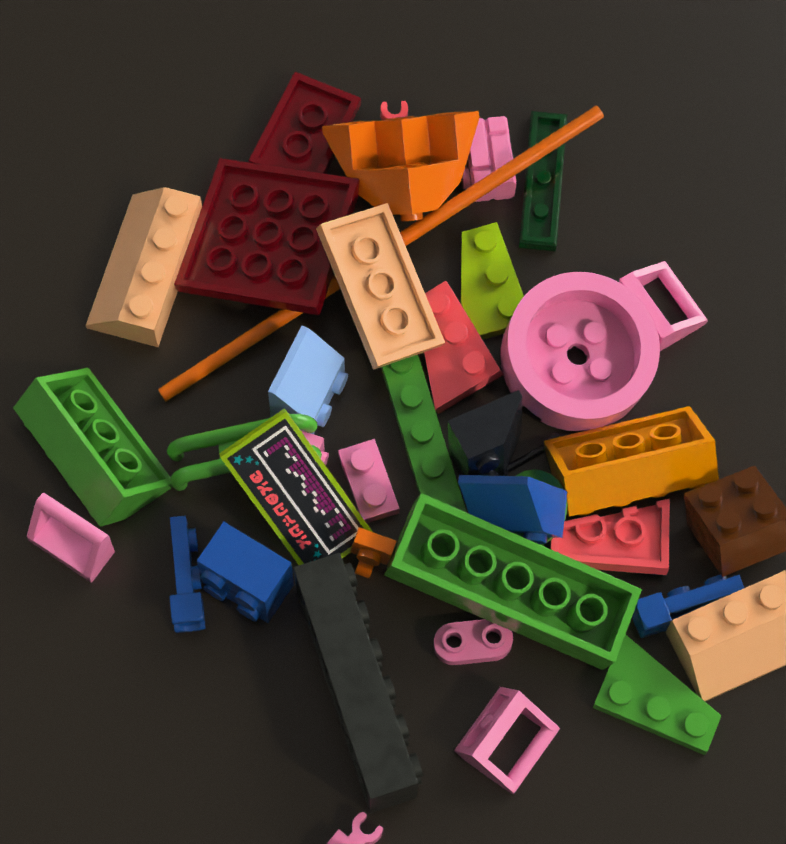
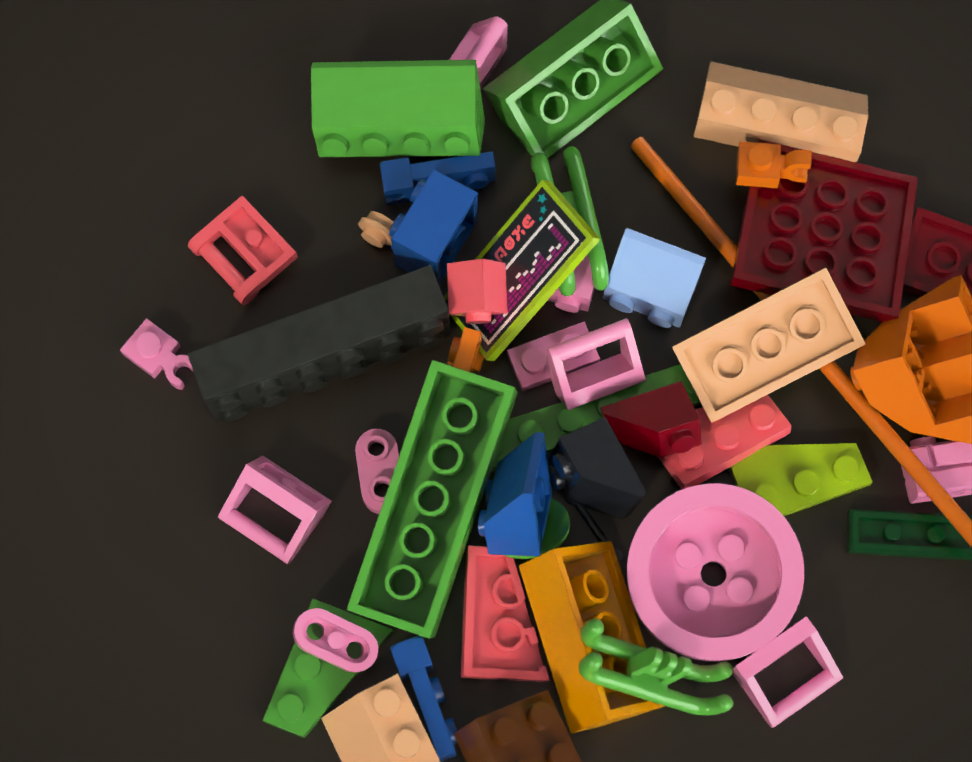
camera: 90 degrees right, 5 degrees up
none -> coral plate [188,196,298,305]
none -> bright pink plate [293,608,378,673]
none -> bright green slope [311,60,485,157]
none -> light nougat plate [358,211,394,248]
none -> coral brick [447,259,508,324]
none -> bright pink tile [547,318,646,410]
none -> bright green piece [579,619,733,716]
none -> dark red slope [600,381,702,458]
none -> orange plate [736,141,812,188]

